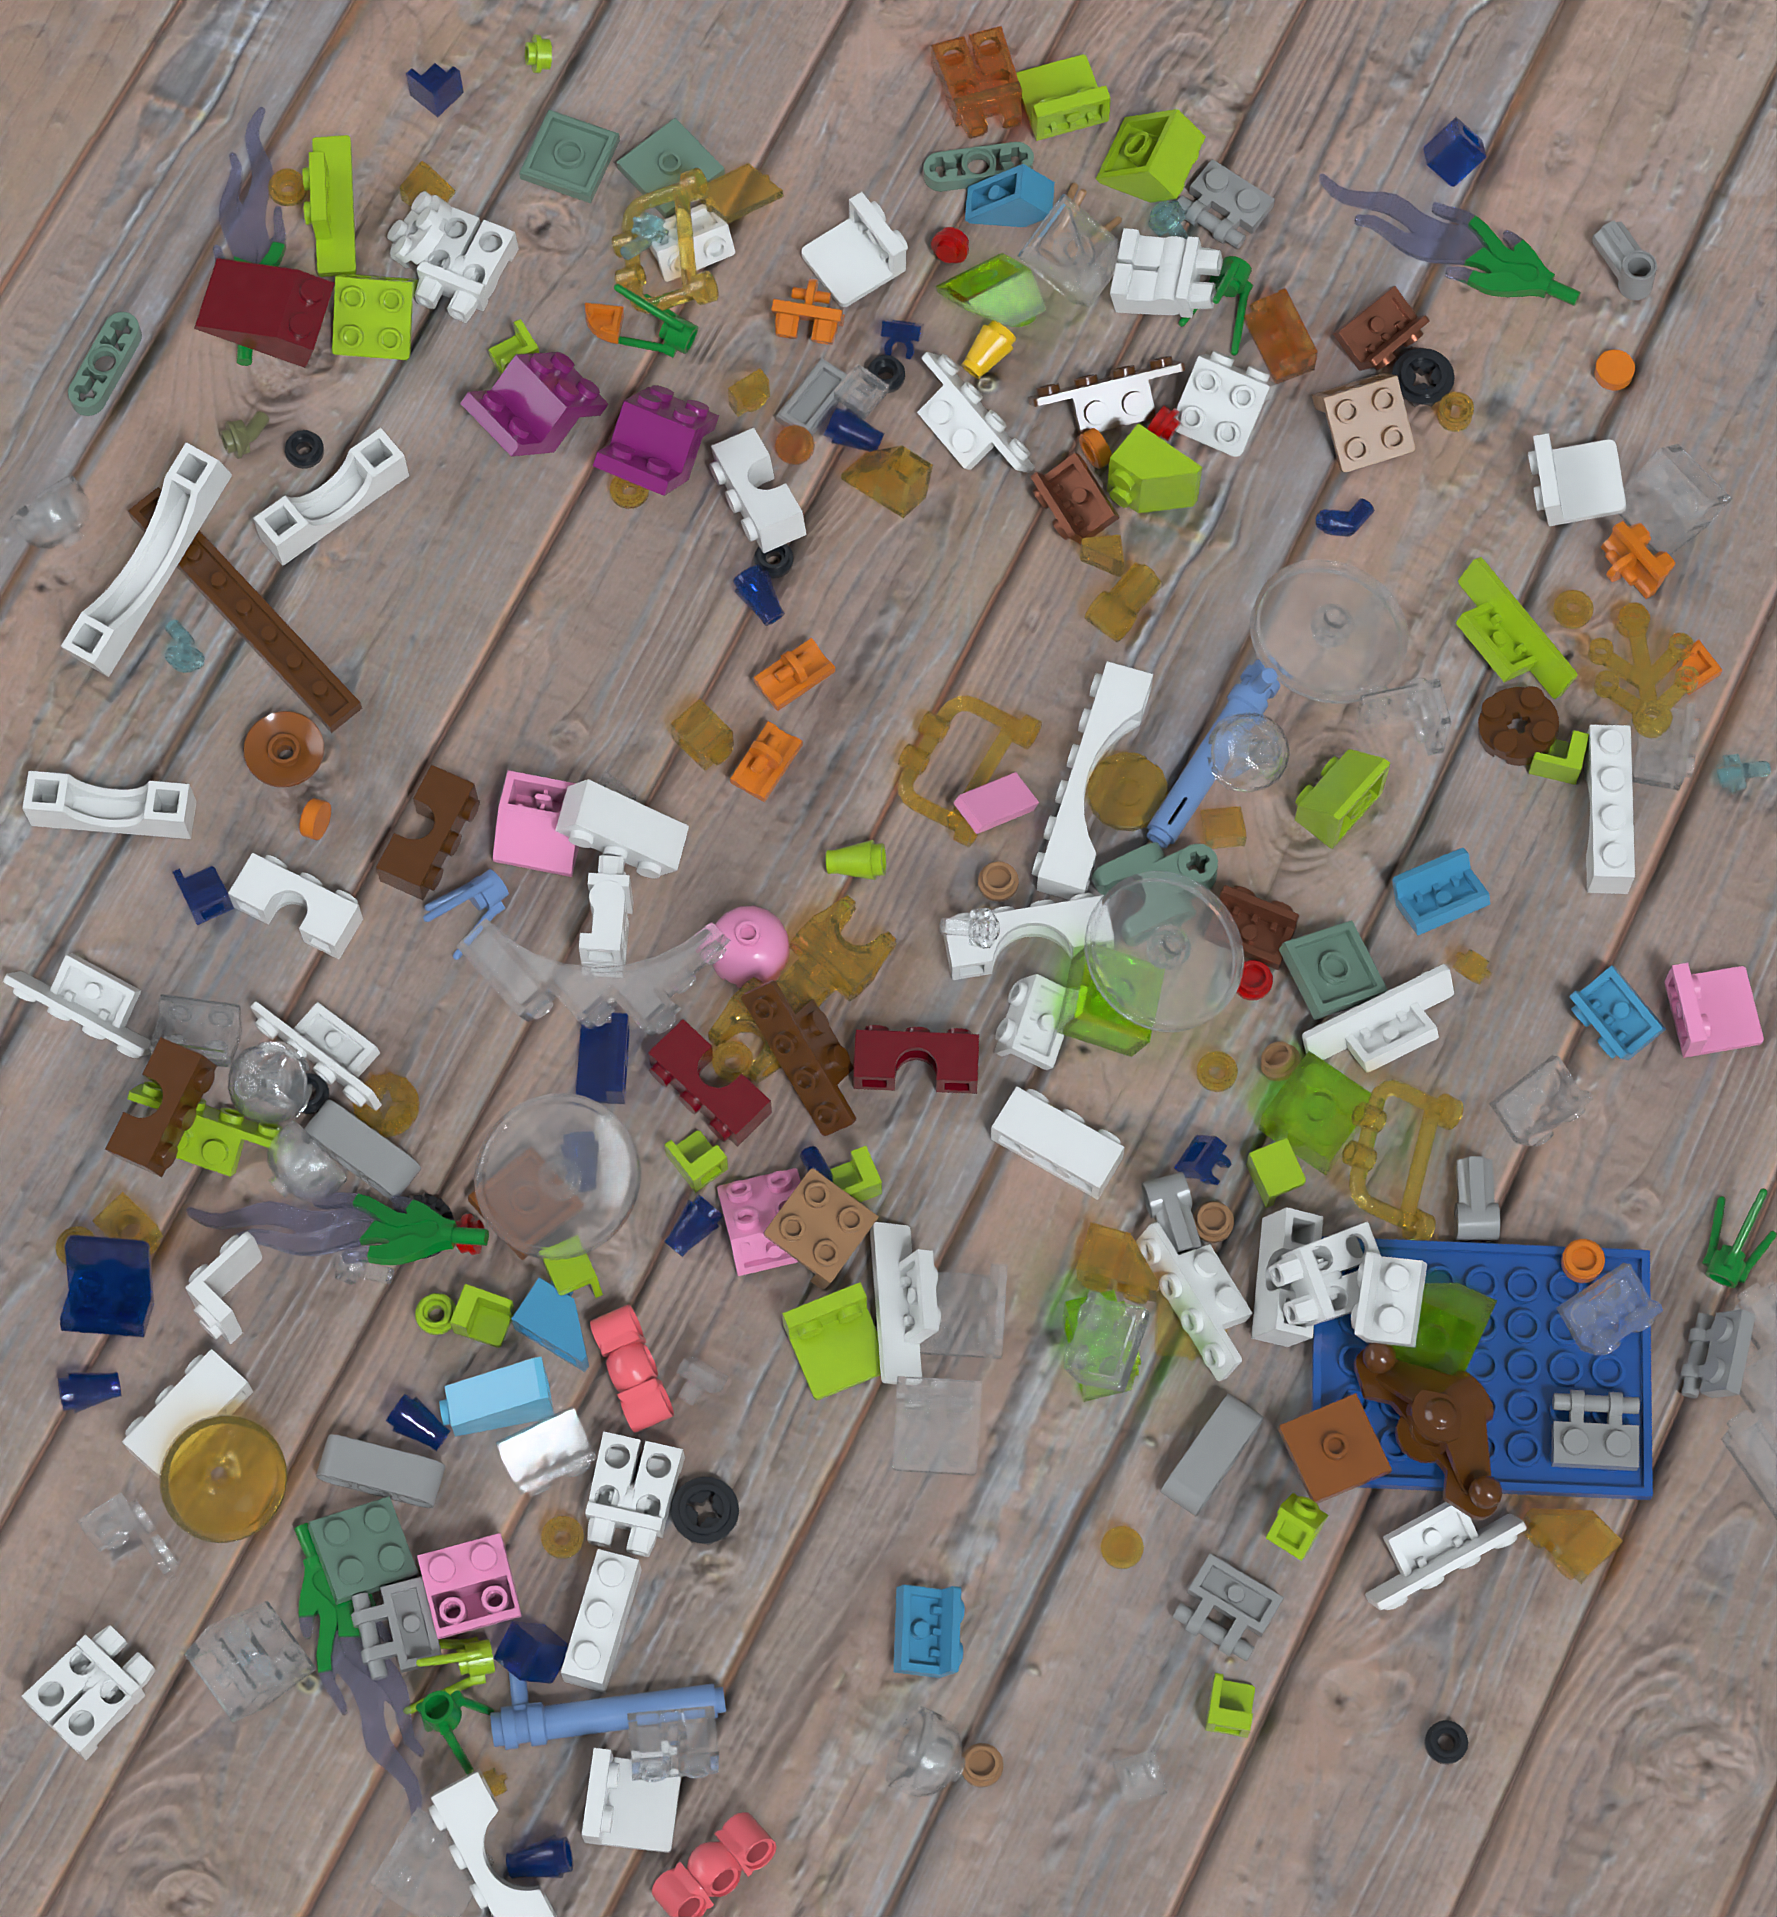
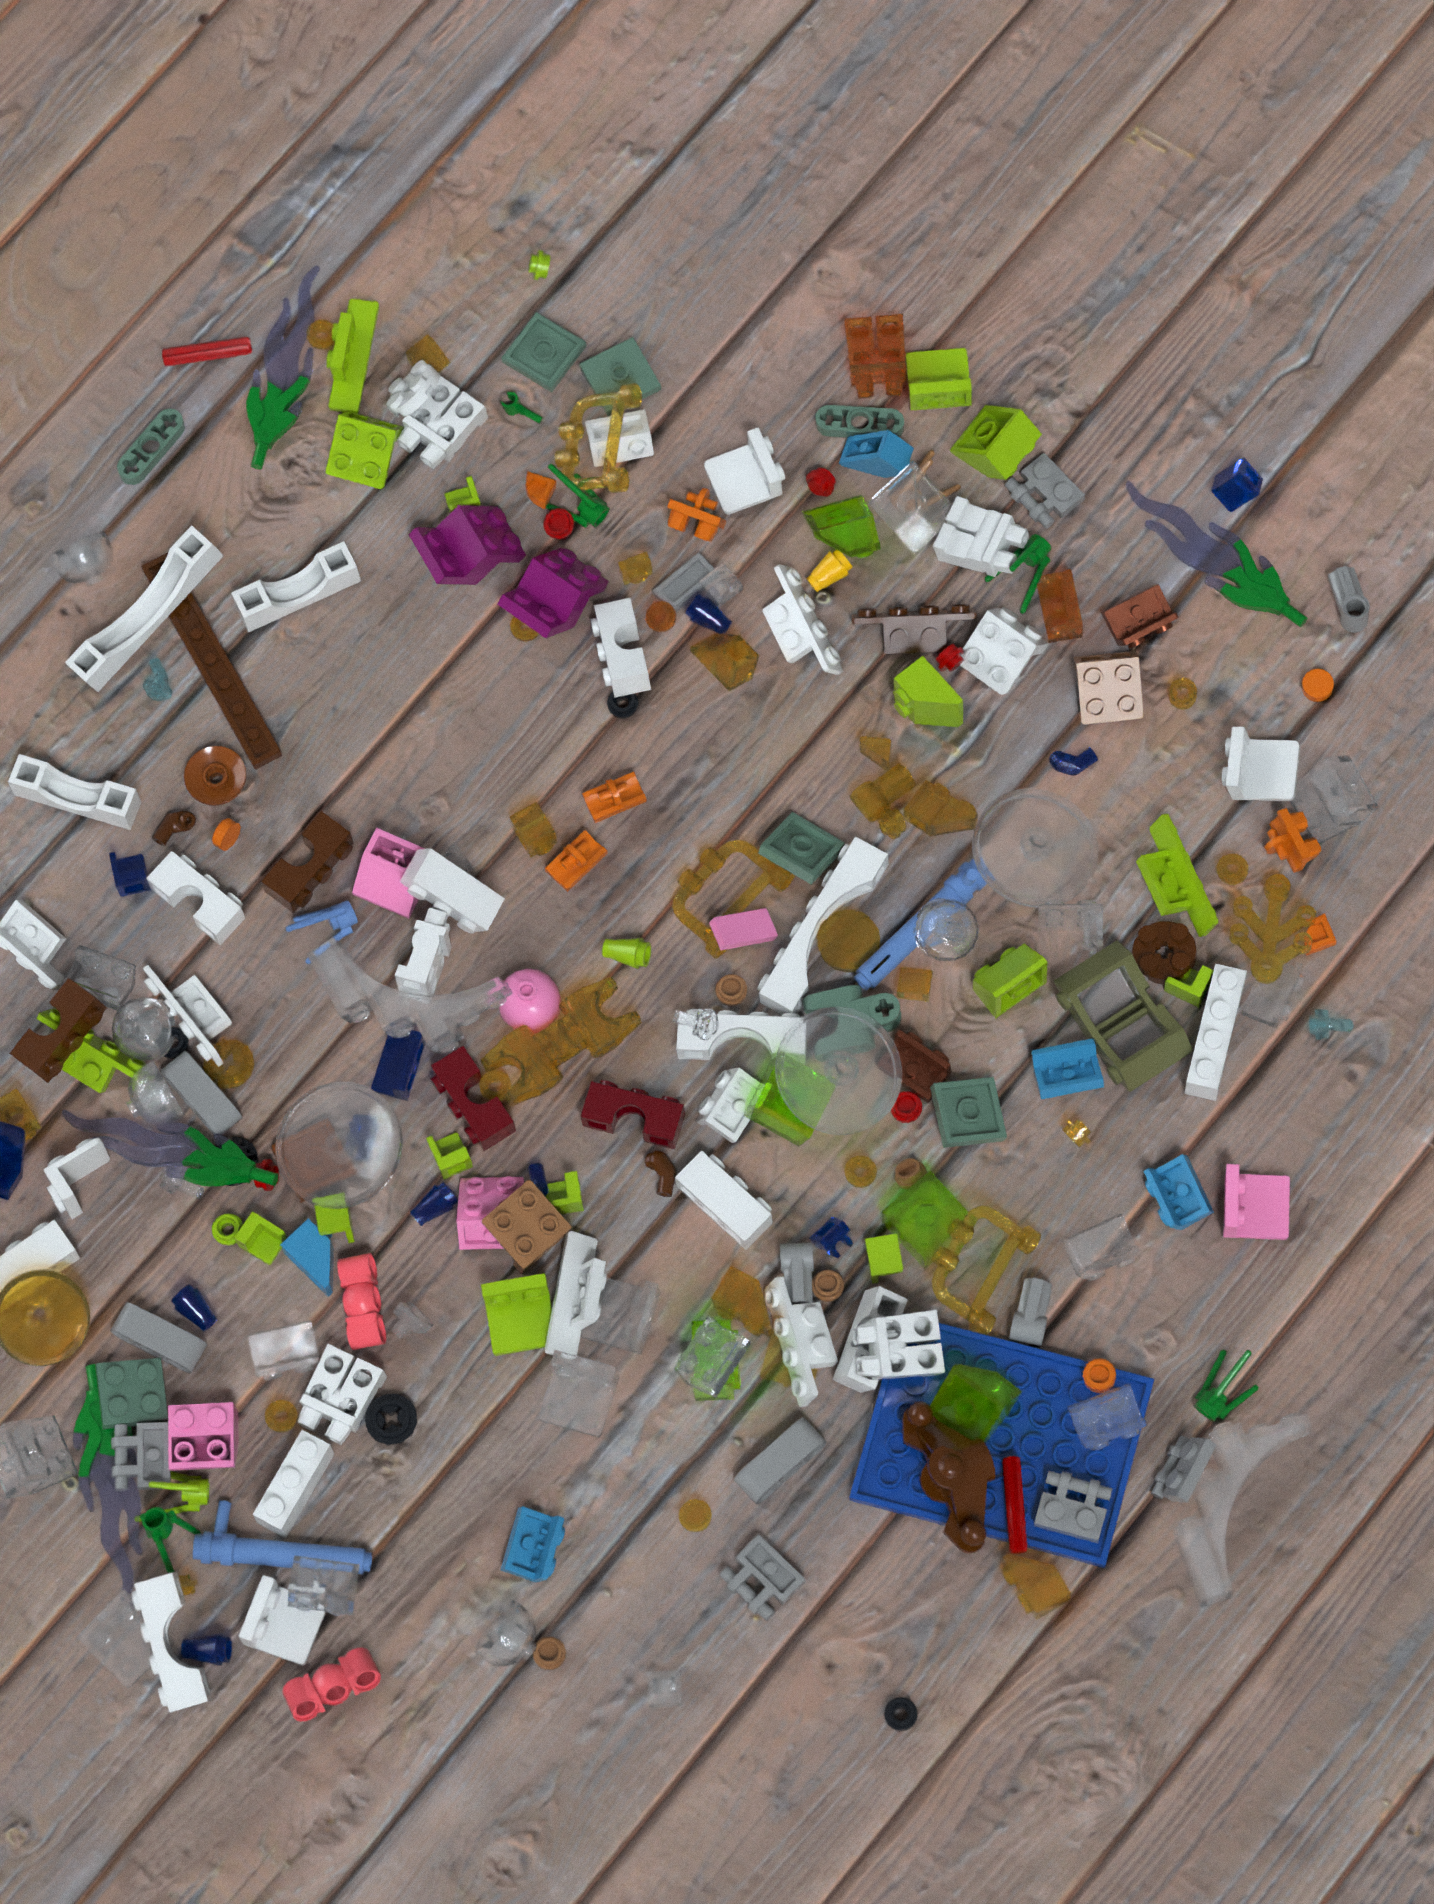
camera: 20 degrees right, 0 degrees up
dark red slope [194,258,335,368] -> none
olive plate [220,411,269,459] -> none
black plate [285,430,324,469] -> none
clear blue panel [406,63,464,117] -> none
medium azure slope [439,1356,555,1437] -> none
clear blue panel [493,1621,569,1684] -> none
clear light blue plate [620,212,670,260] -> none
clear yellow piece [693,163,784,224] -> none
clear blue cone [733,564,785,626] -> none
reddish brown bracket [741,980,857,1136] -> none
black plate [866,355,905,393] -> none
clear blue tile [881,319,924,359] -> none
copper bracket [1030,452,1120,545] -> none
orange tile [1079,428,1112,469] -> none
clear light blue plate [1148,201,1188,239] -> none
lime panel [1205,1673,1255,1738] -> none
lime bracket [1266,1493,1329,1561] -> none
dark orange plate [1278,1393,1392,1504] -> none
white bracket [1302,964,1454,1073] -> none
white bracket [1351,1251,1427,1347] -> none
white bracket [1365,1502,1527,1610] -> none
black gear [1392,348,1455,407] -> none
none -> reddish brown arm [152,811,196,846]
none -> red axle [162,337,252,366]
none -> green hand [501,391,543,424]
none -> red plate [543,508,574,540]
none -> reddish brown arm [645,1150,676,1197]
none -> sand green plate [758,812,845,885]
none -> clear yellow plate [878,808,906,840]
none -> clear yellow slope [904,780,978,837]
none -> red axle [1003,1456,1027,1554]
none -> olive window [1054,940,1193,1092]

